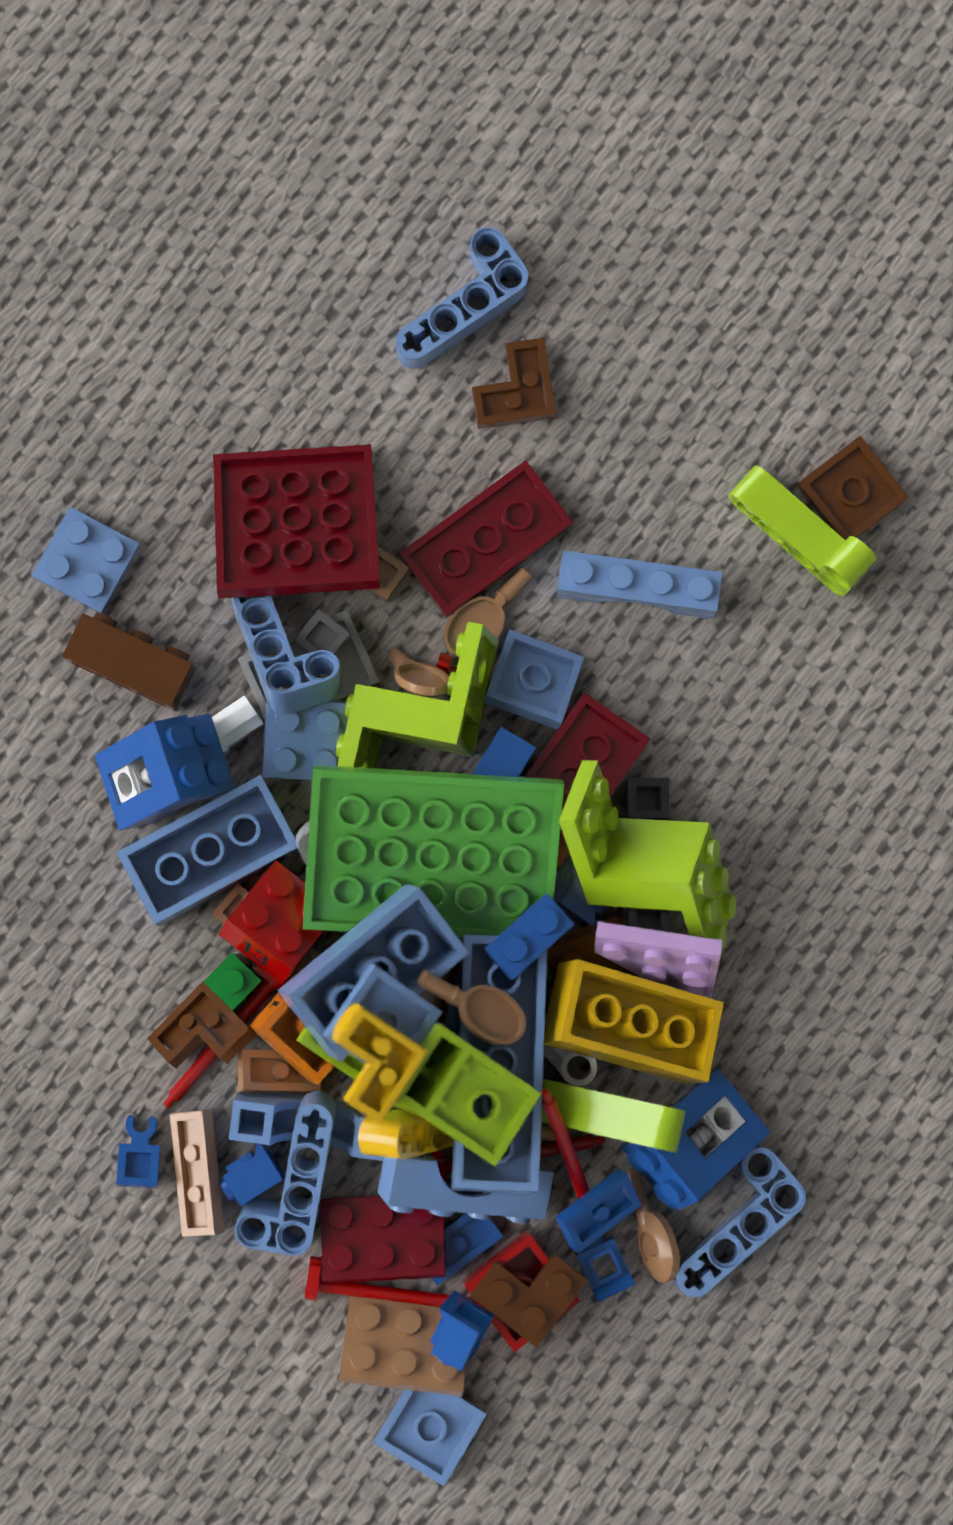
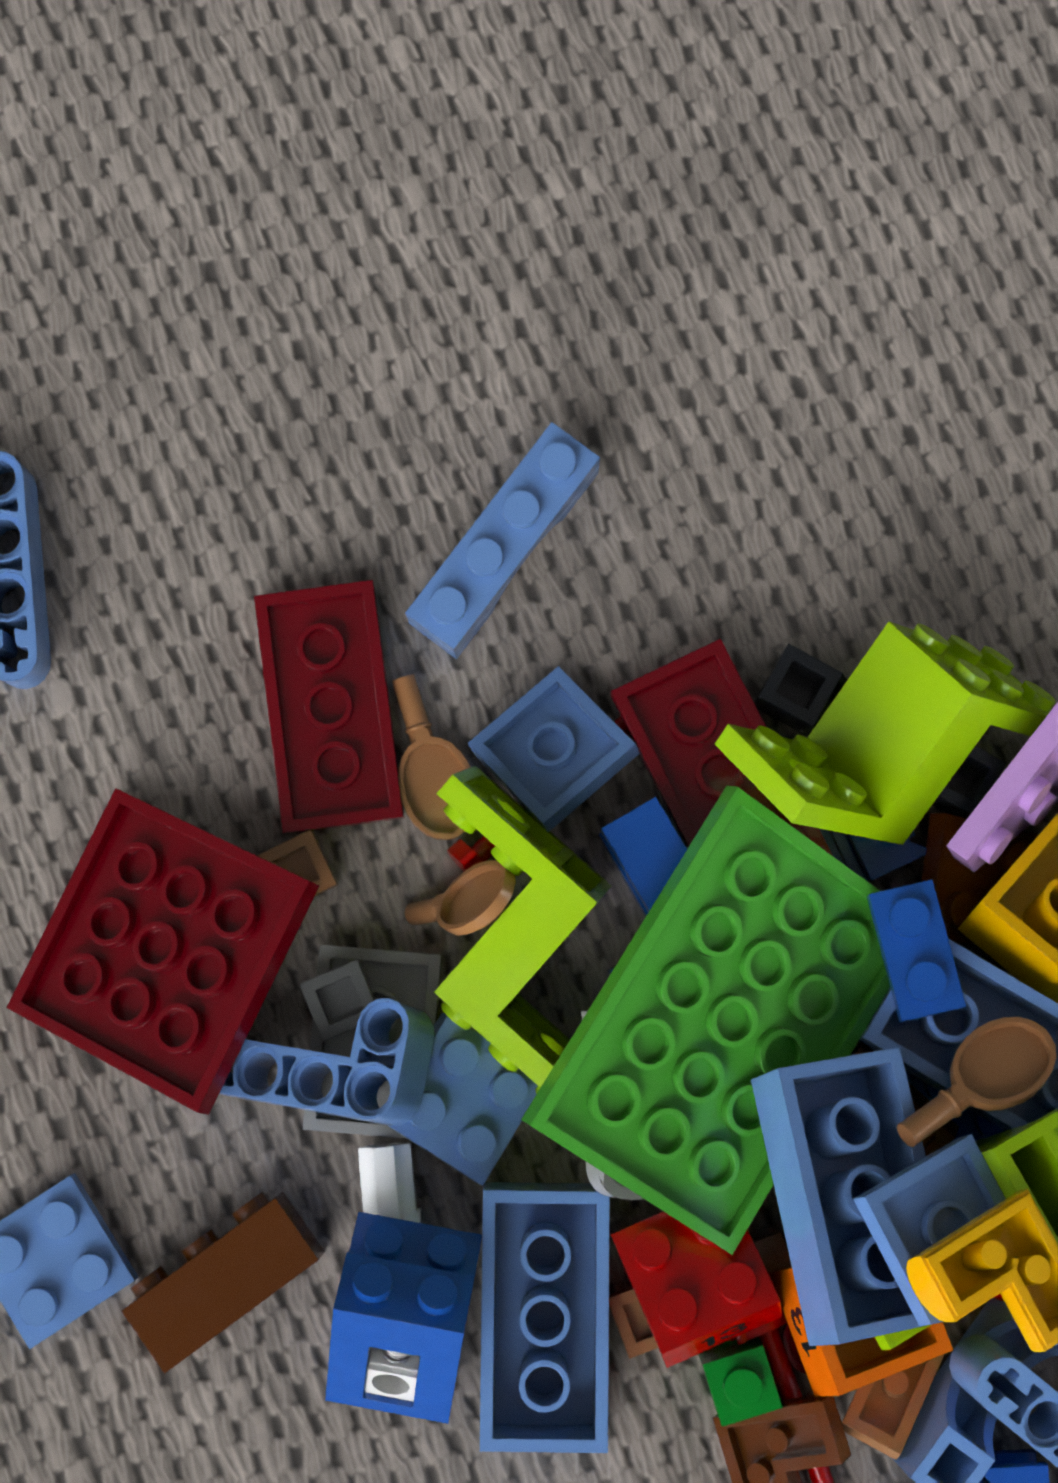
camera: 50 degrees left, 0 degrees up
reddish brown plate [472,338,556,429] -> none
lime beam [728,465,877,597] -> none
reddish brown plate [796,436,909,540] -> none

